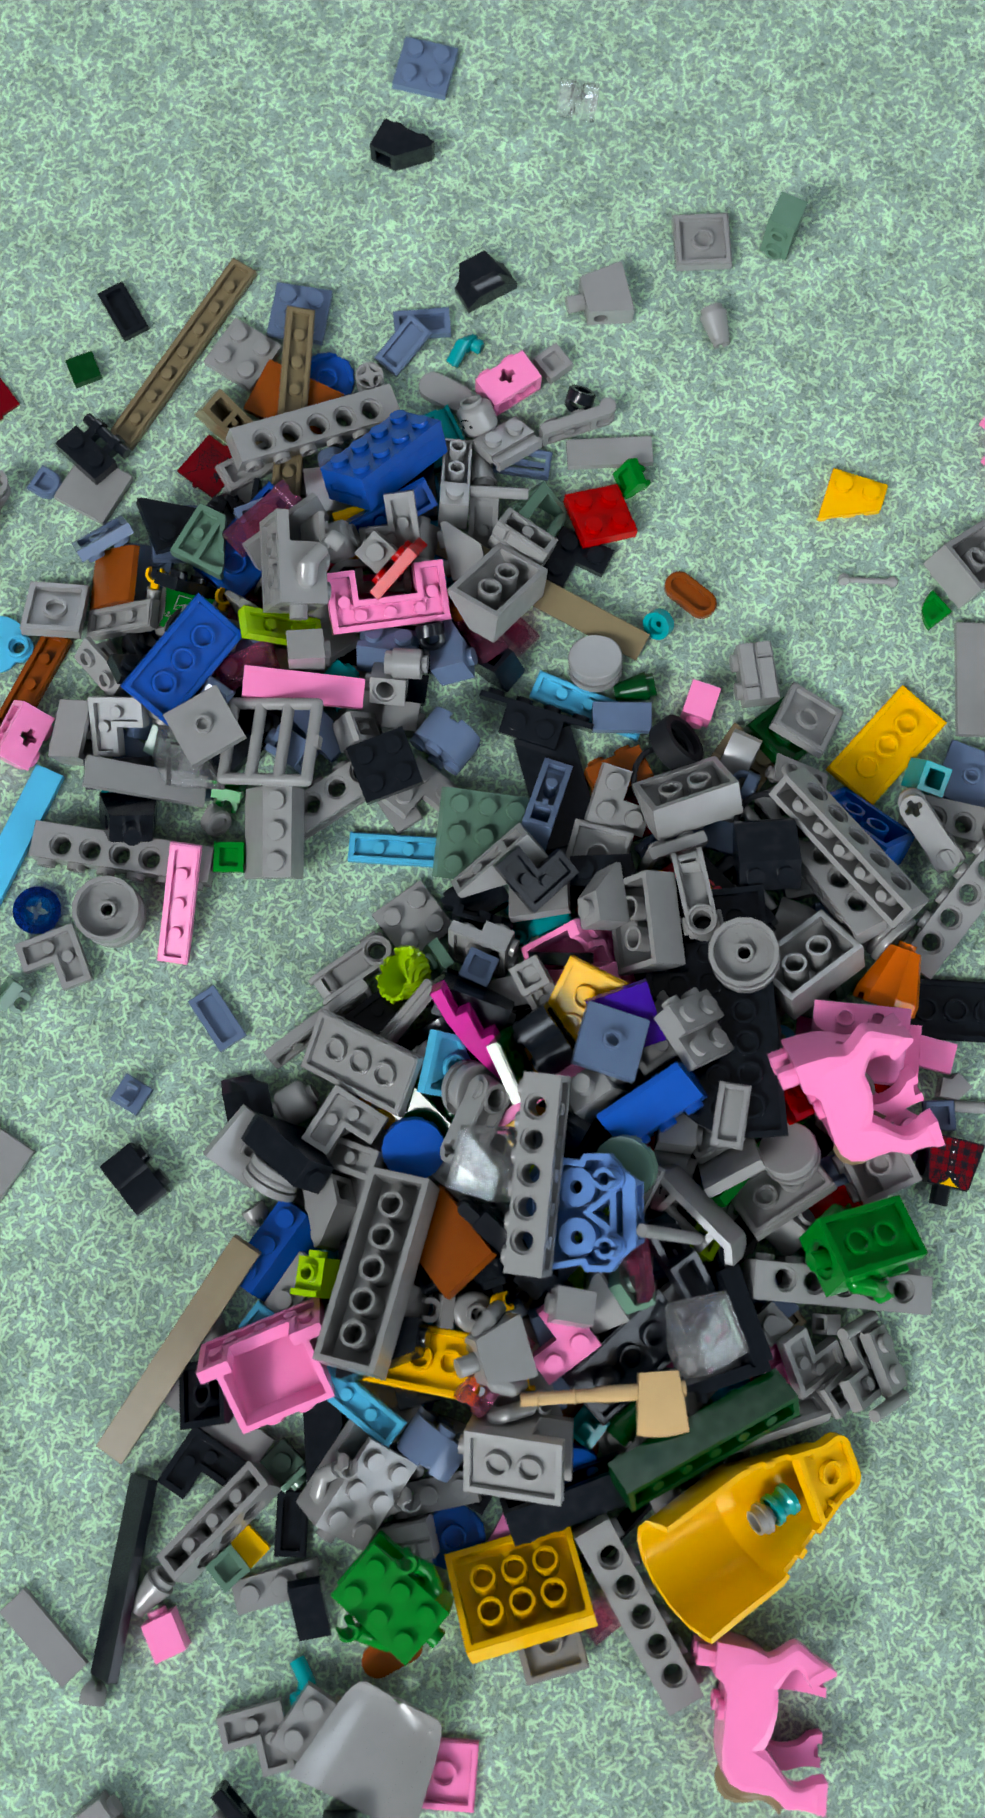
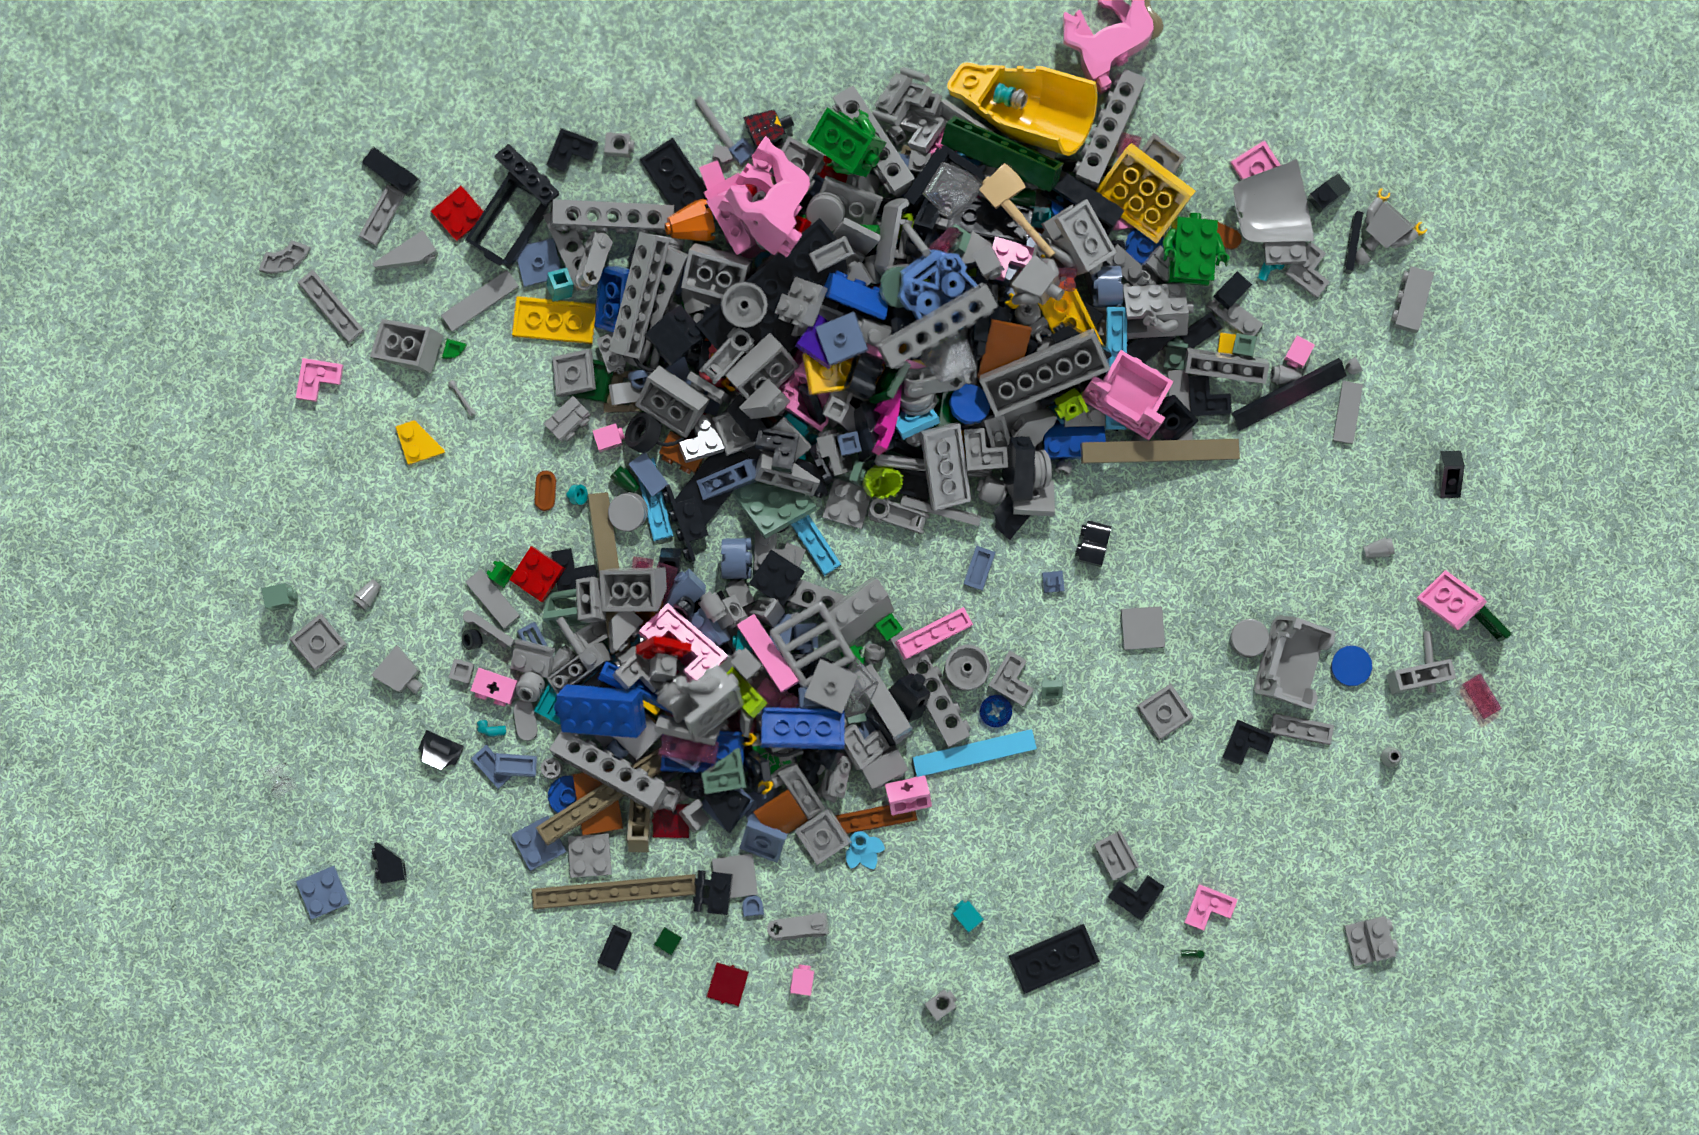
camera: 120 degrees left, 5 degrees up
none -> light grey panel [678,799,709,832]

